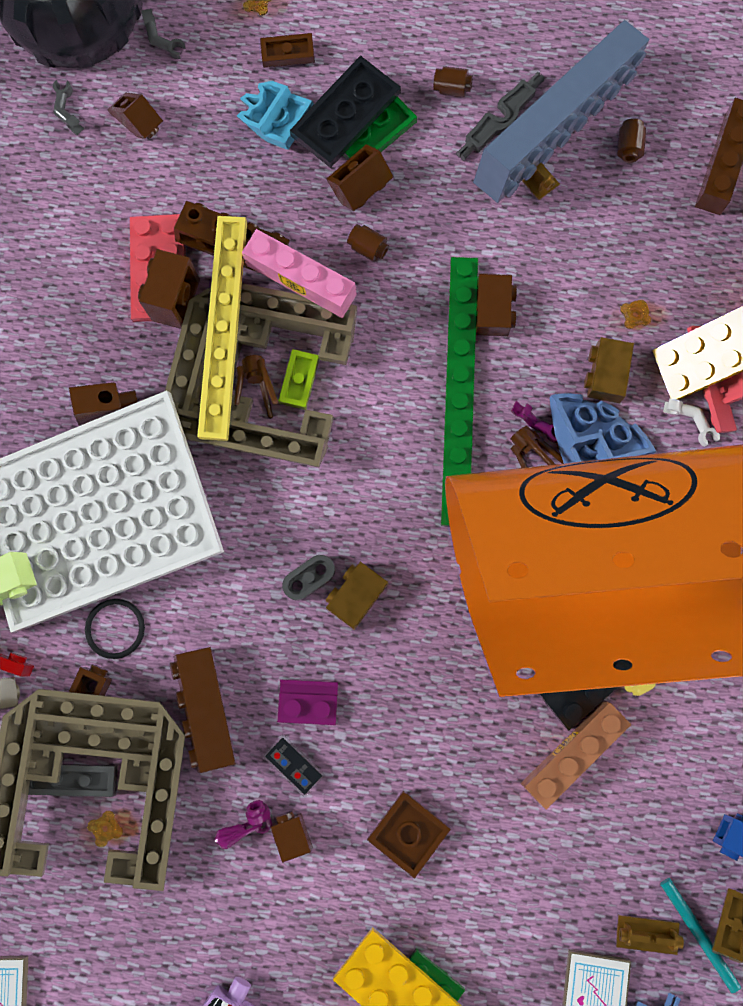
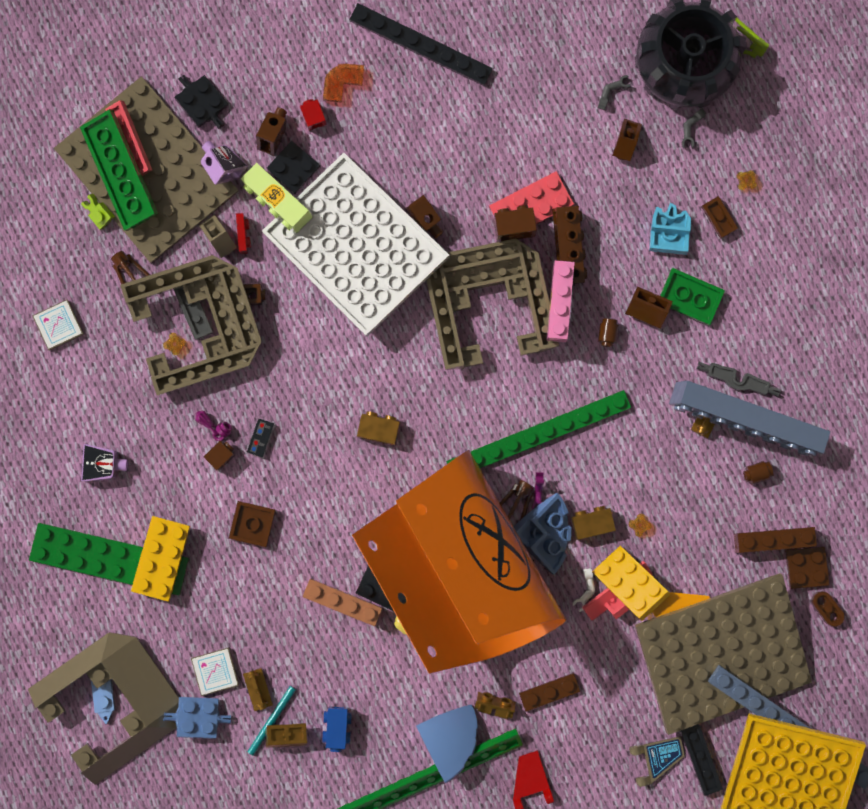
camera: 55 degrees right, 5 degrees up
black tyre [85,598,145,659] -> none
reddish brown brick [170,647,236,773] -> none
light yellow plate [197,216,247,441] -> none
reddish brown plant [234,355,278,419] -> none
magenta plate [277,679,338,725] -> none
lime plate [278,349,319,410] -> none
dark grey plate [282,555,335,601] -> none
black plate [290,55,401,168] -> none
reddish brown brick [433,66,473,97] -> none
reddish brown brick [476,274,517,336] -> none

